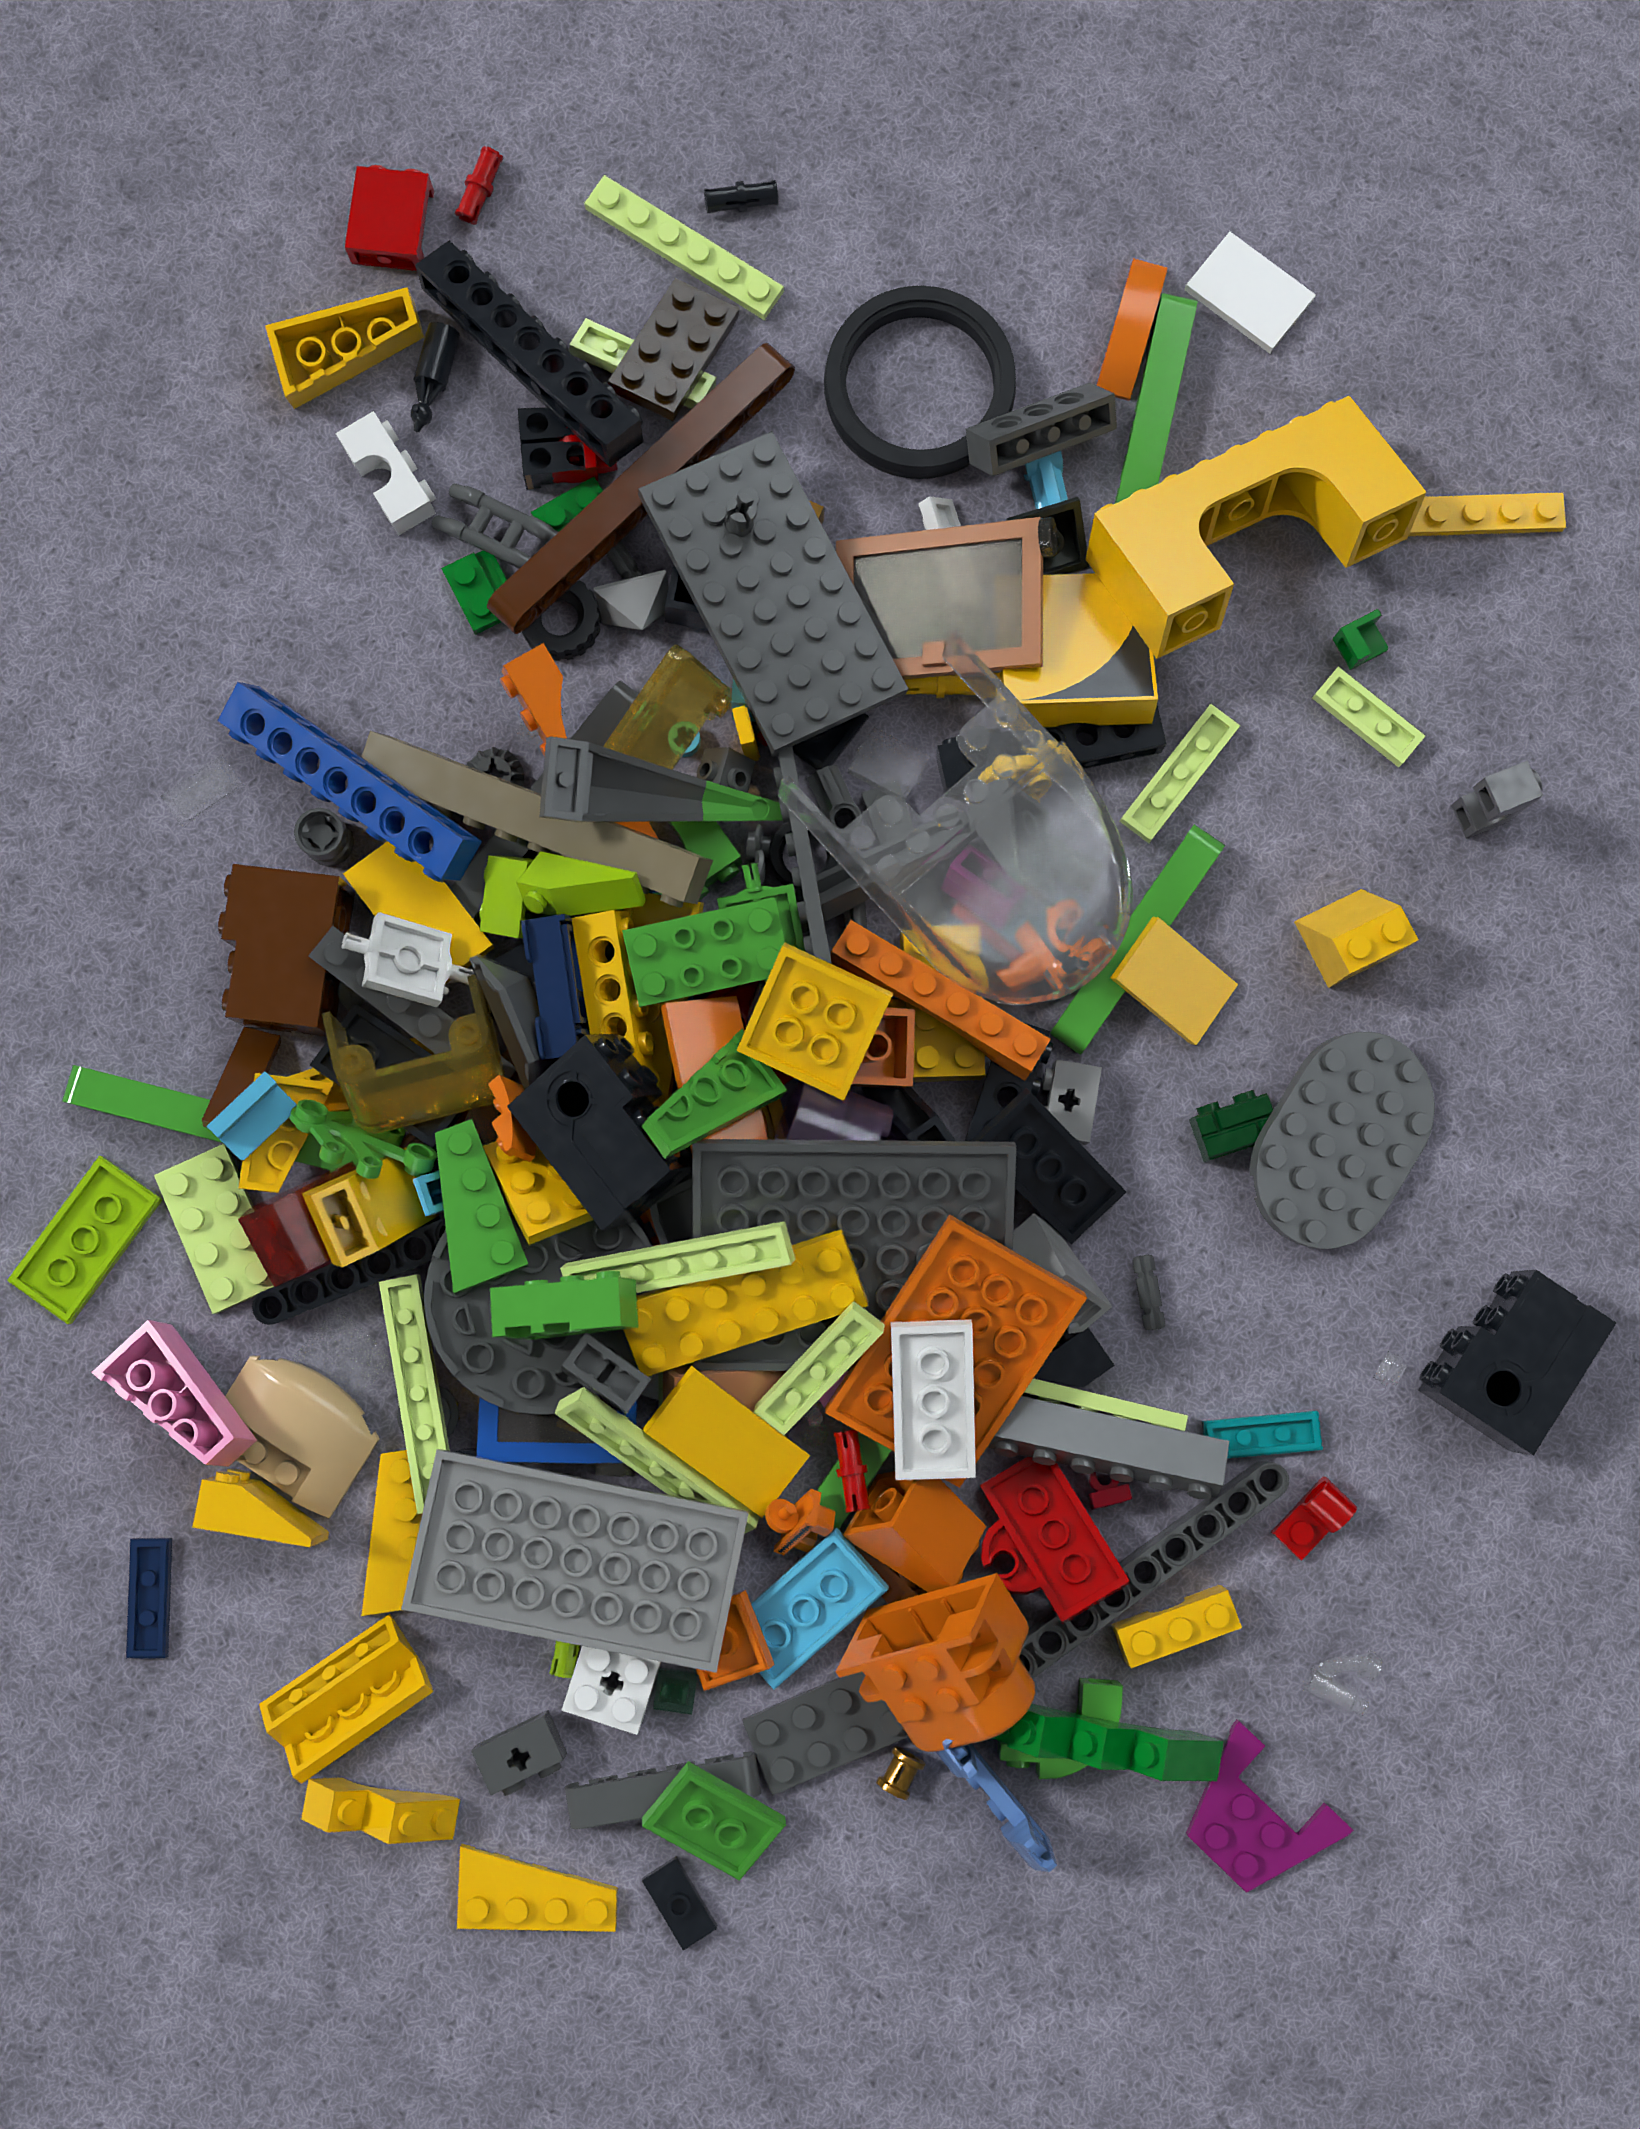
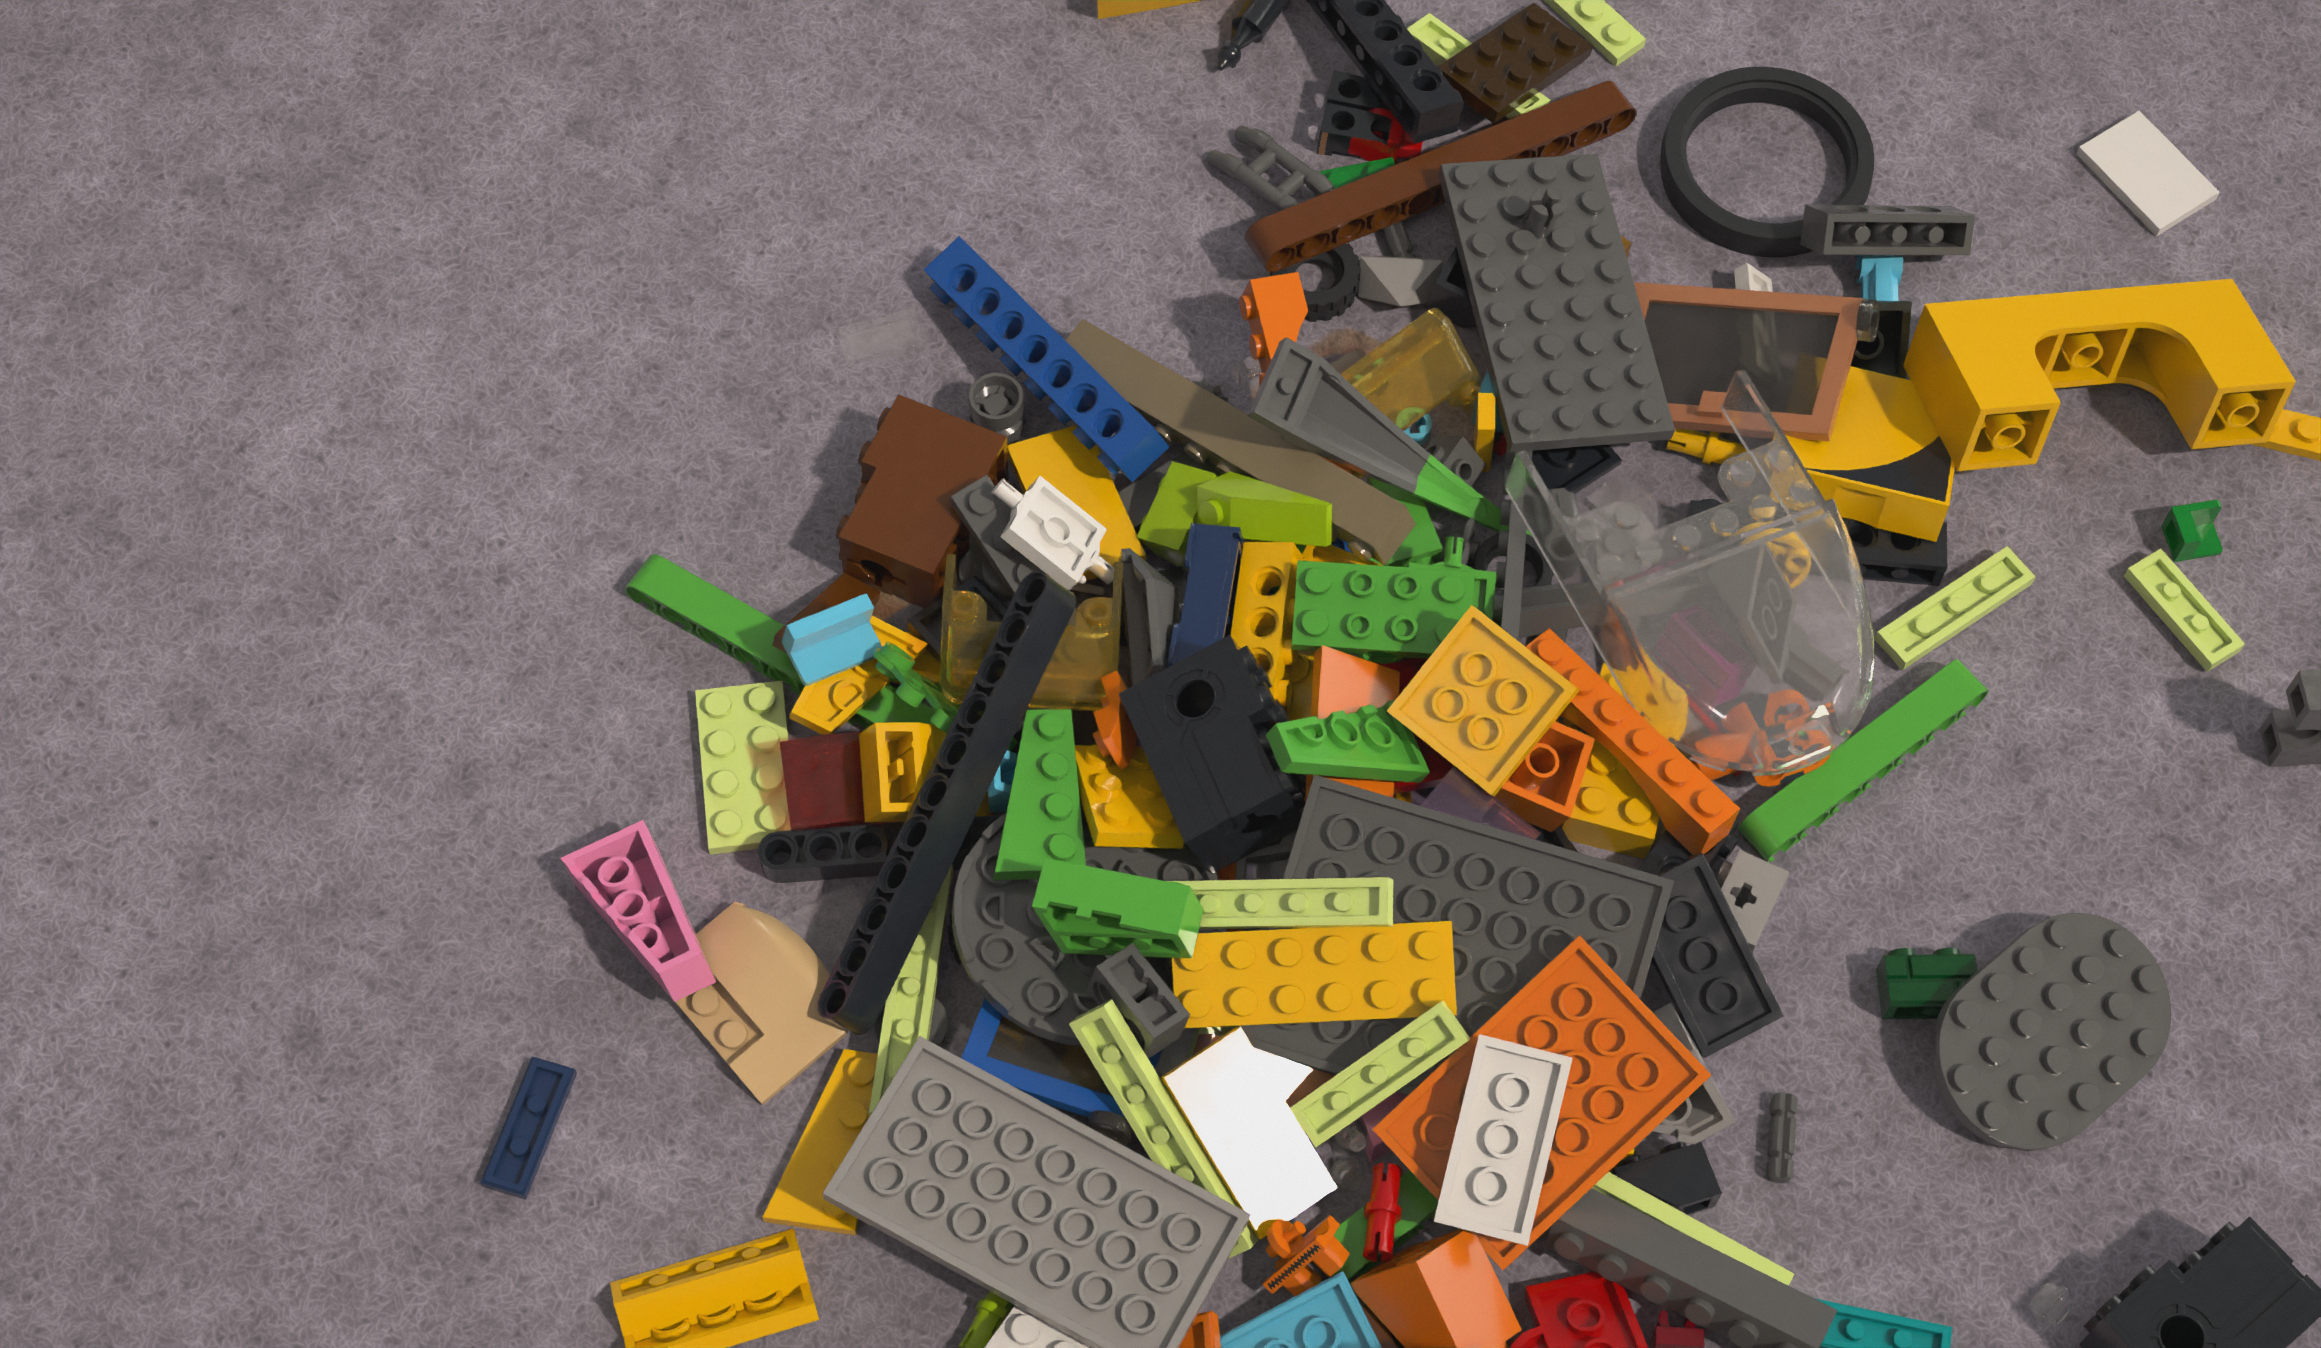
camera: 15 degrees right, 20 degrees down
lime tile [7,1155,163,1324] -> none
yellow slope [192,1469,329,1547] -> none
white arch [336,411,436,536] -> none
green plate [441,550,507,635] -> none
orange slope [1097,258,1168,401] -> none
yellow tile [1110,917,1238,1045] -> none
bright green beam [1115,293,1198,503] -> none
yellow slope [1294,889,1419,988] -> none
none -> black beam [818,571,1076,1035]

